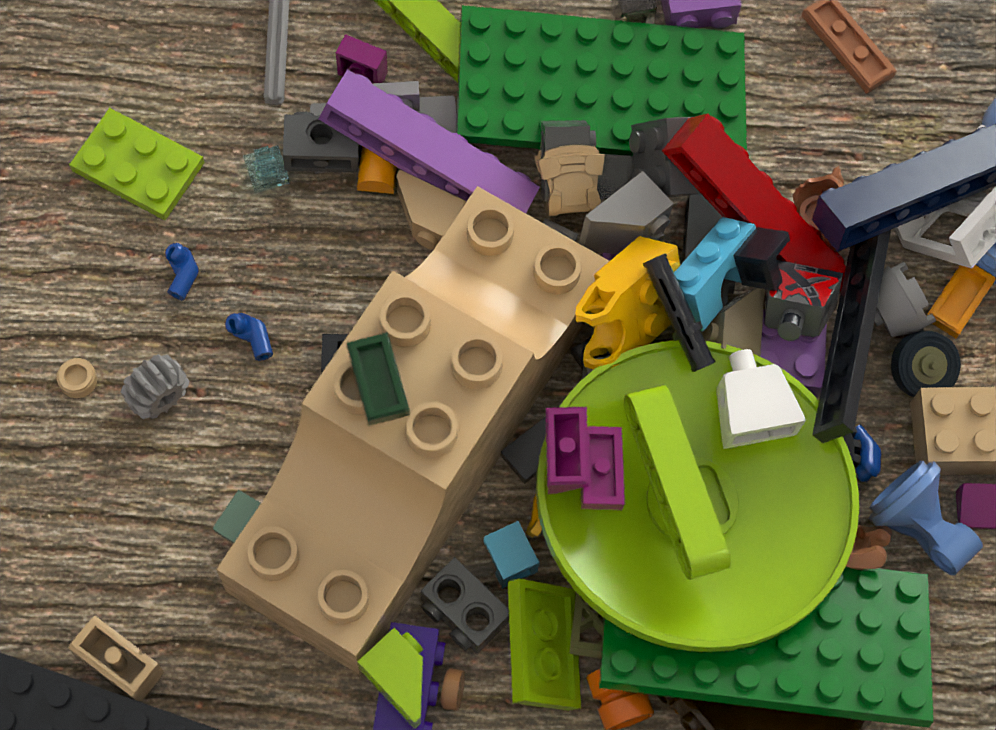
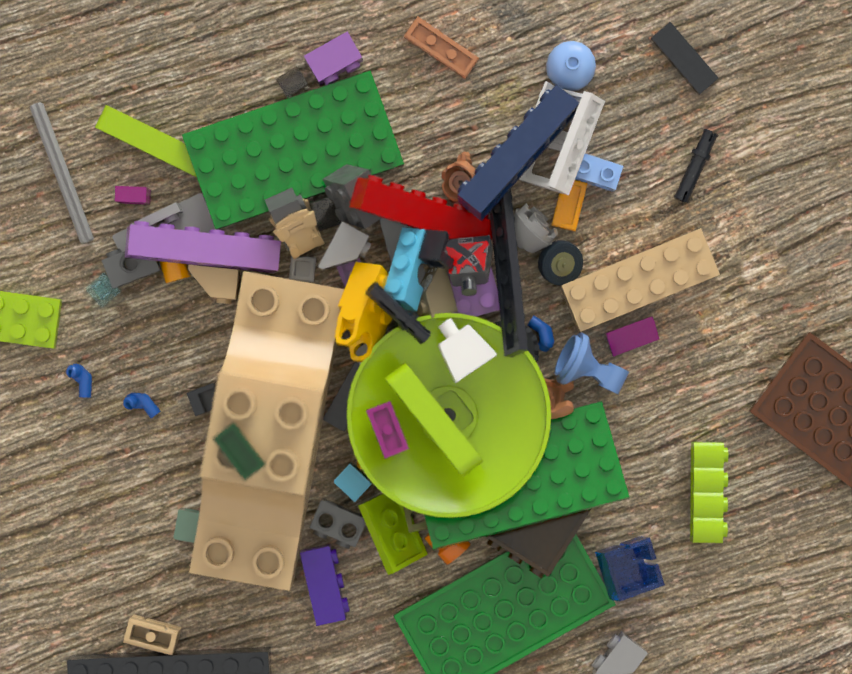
camera: 10 degrees left, 20 degrees up
tan tile [57,358,97,398] -> none
light grey gear [120,354,190,419] -> none
lime slope [357,628,423,729] -> none
medium nougat tile [441,668,465,711] -> none
magenta slope [546,407,589,494] -> none

